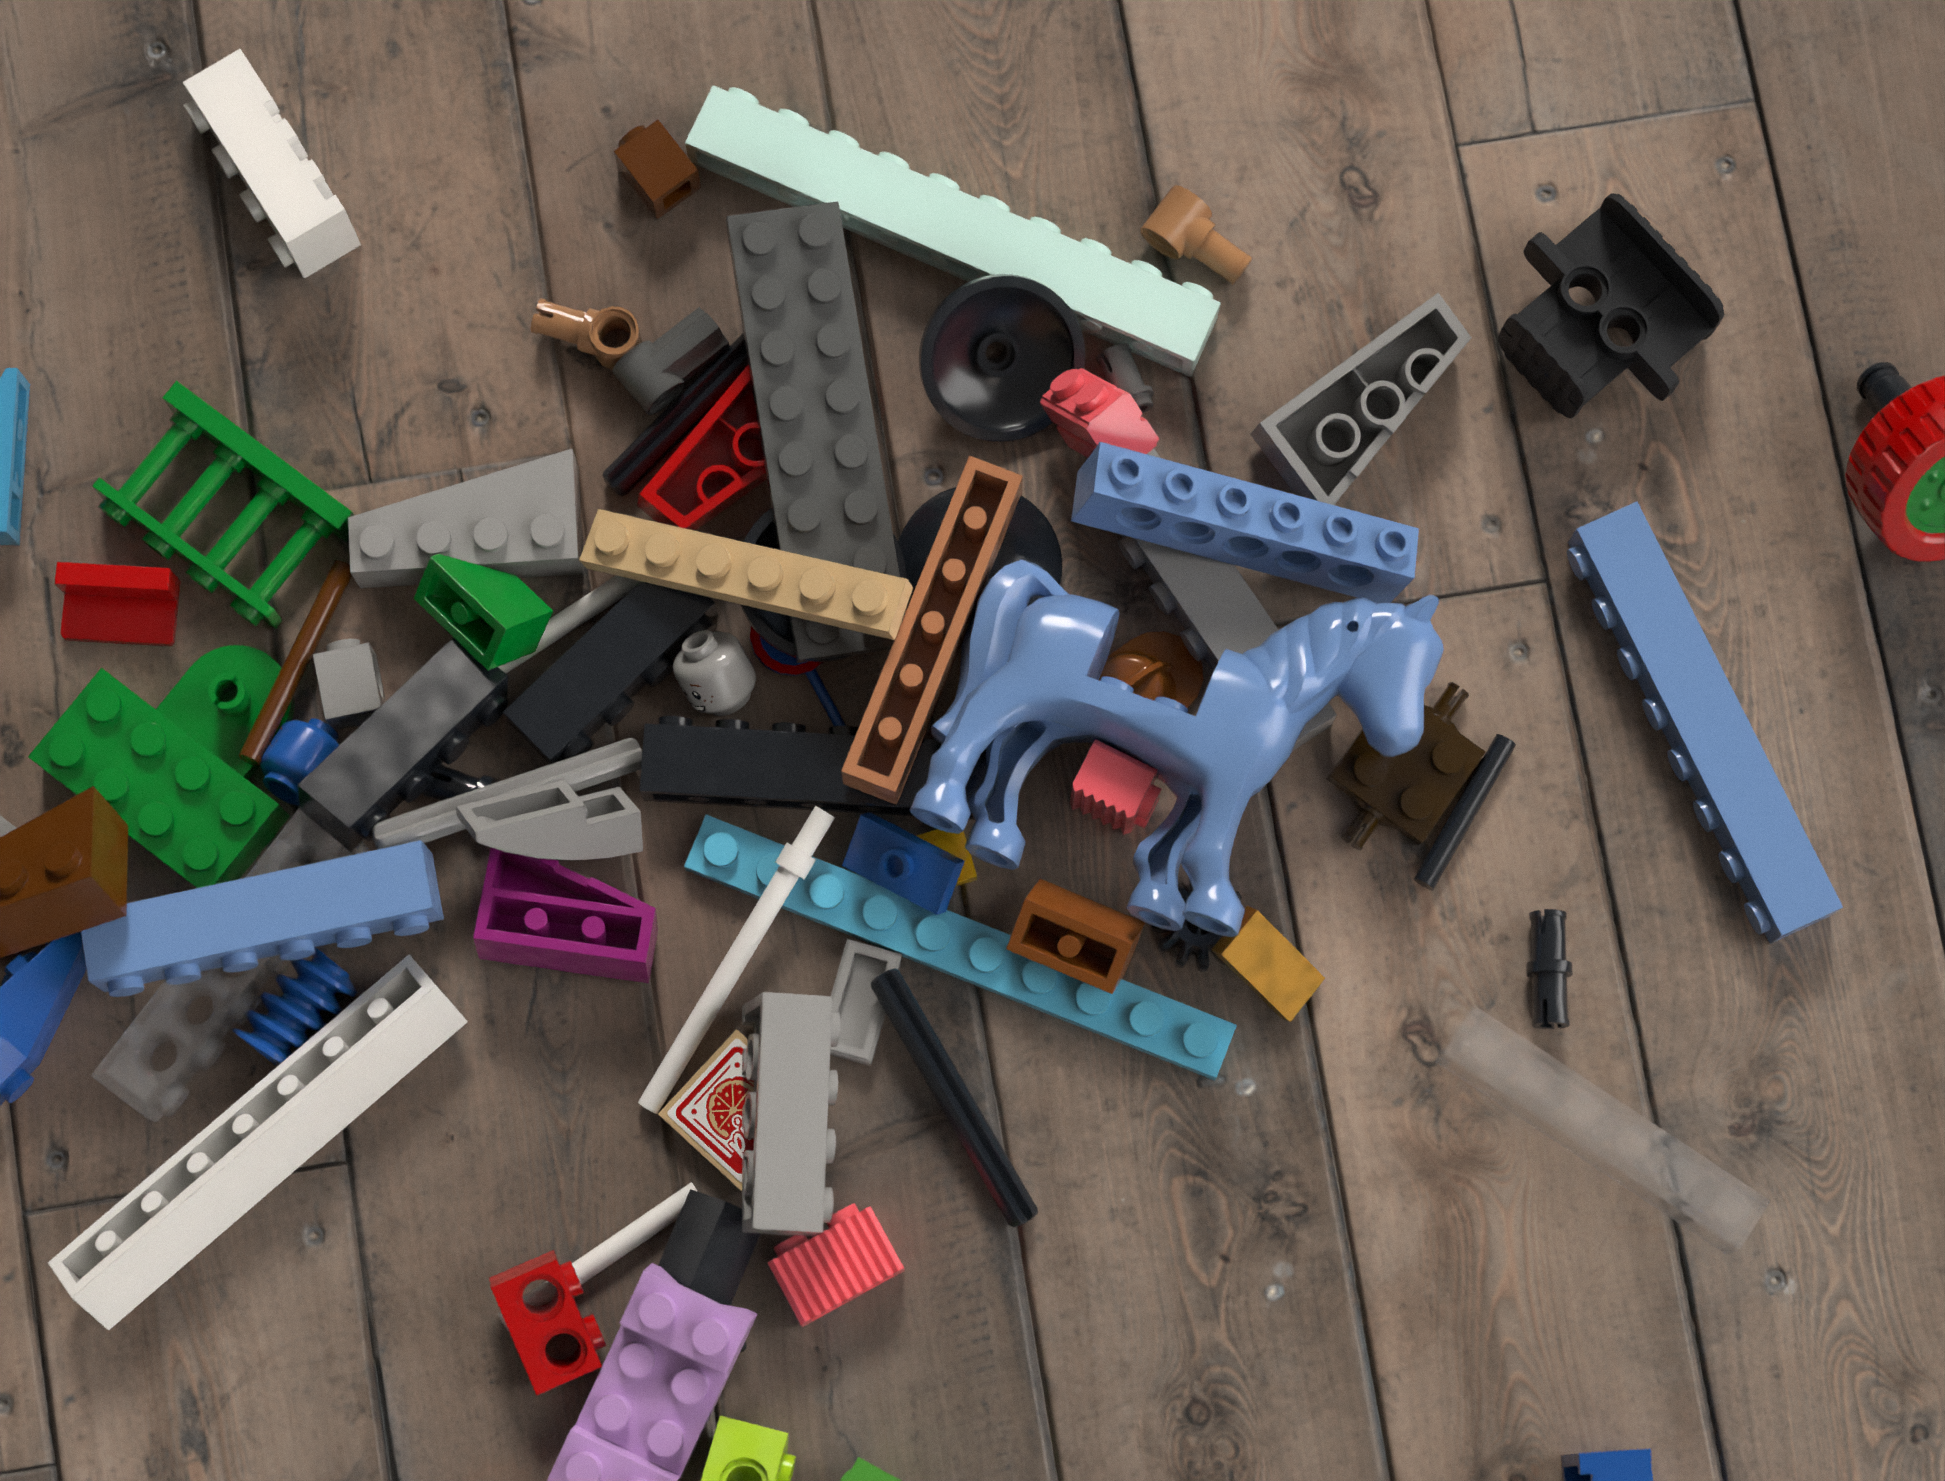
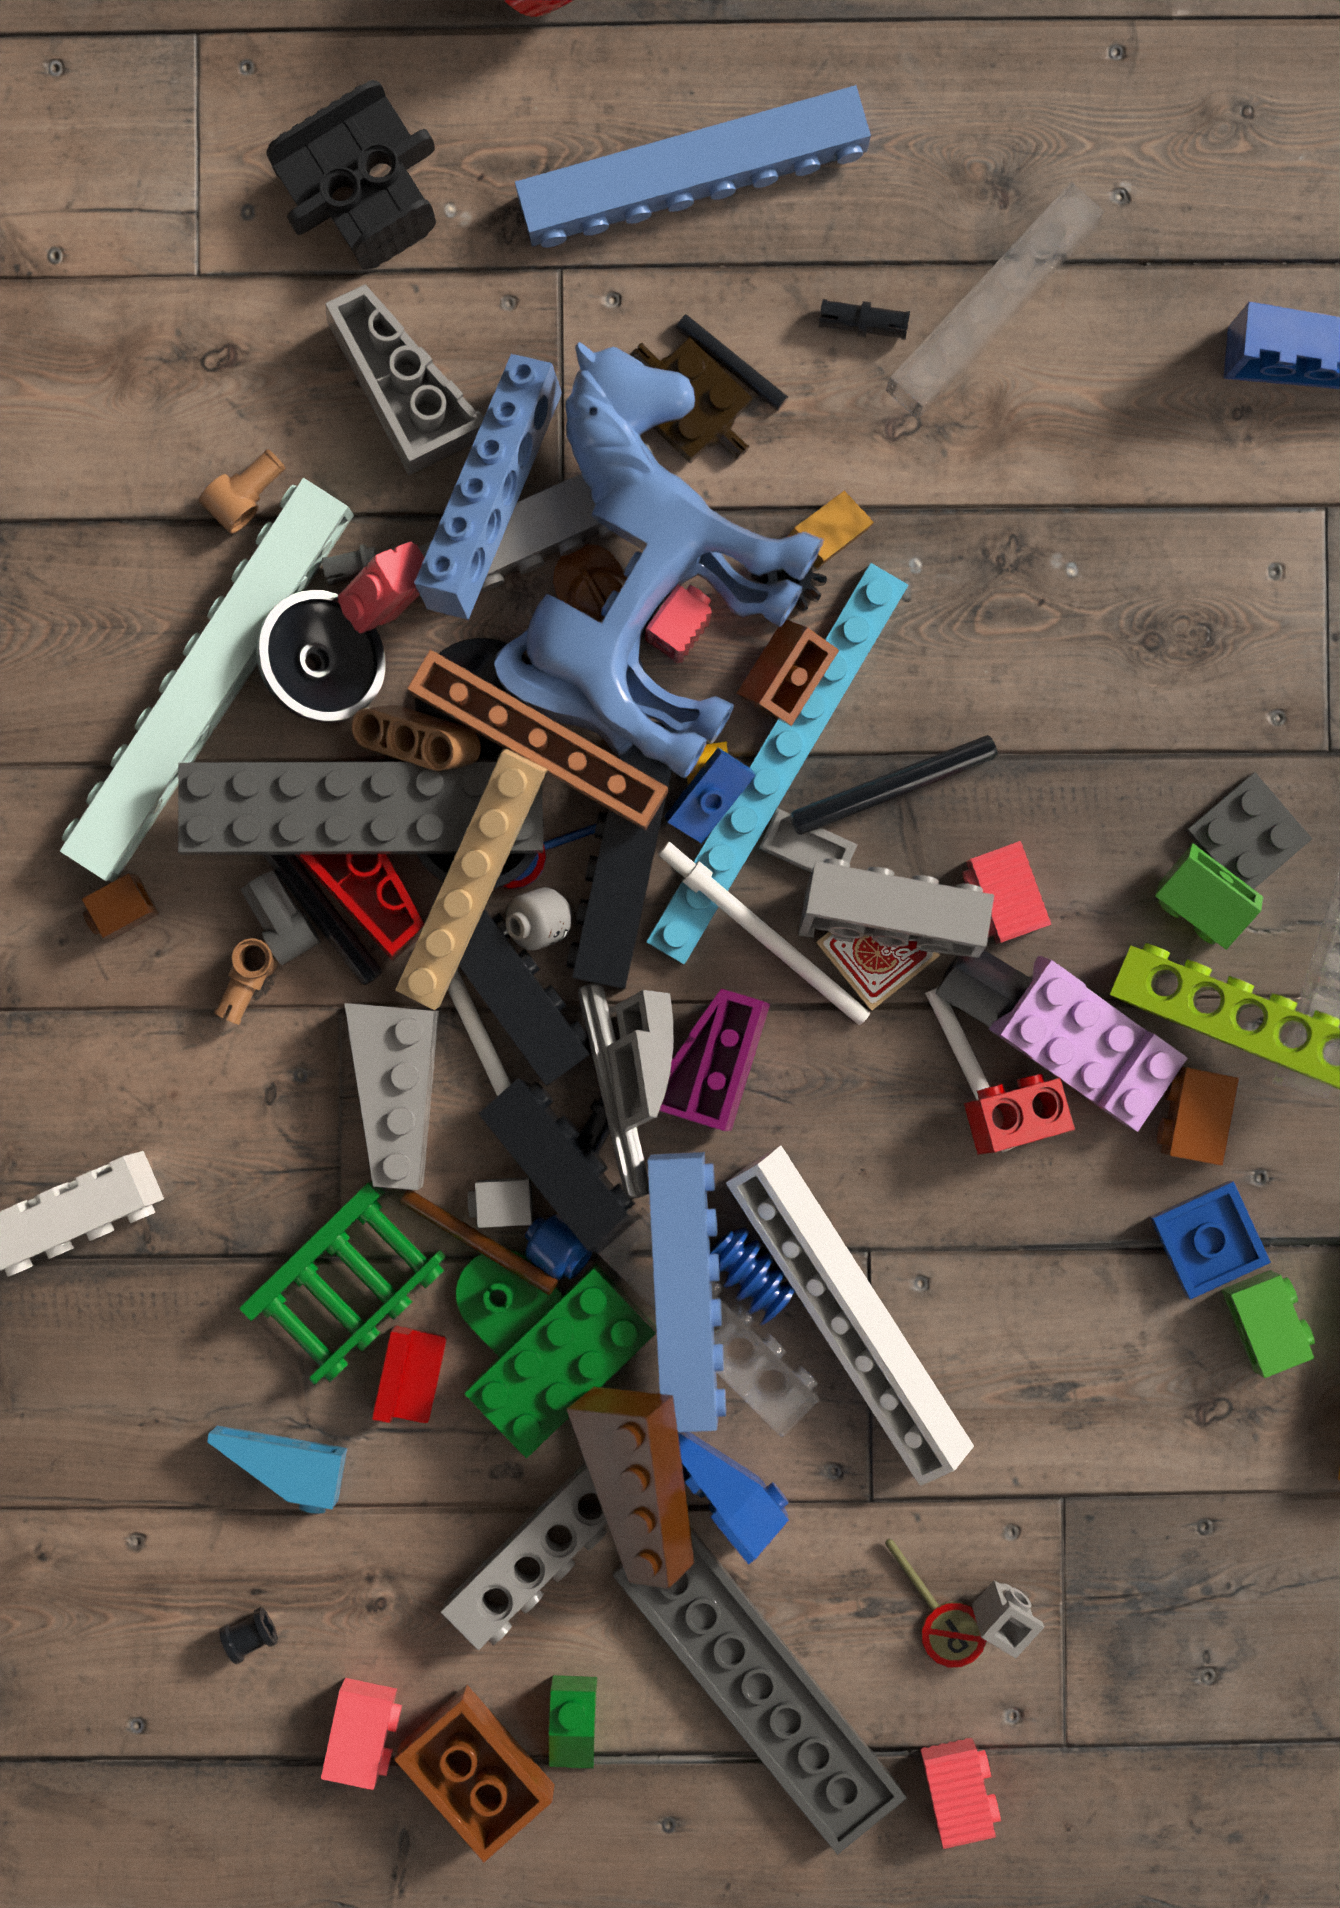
camera: 80 degrees left, 10 degrees up
green slope [413,554,553,670] -> none
none -> medium nougat beam [351,705,480,771]

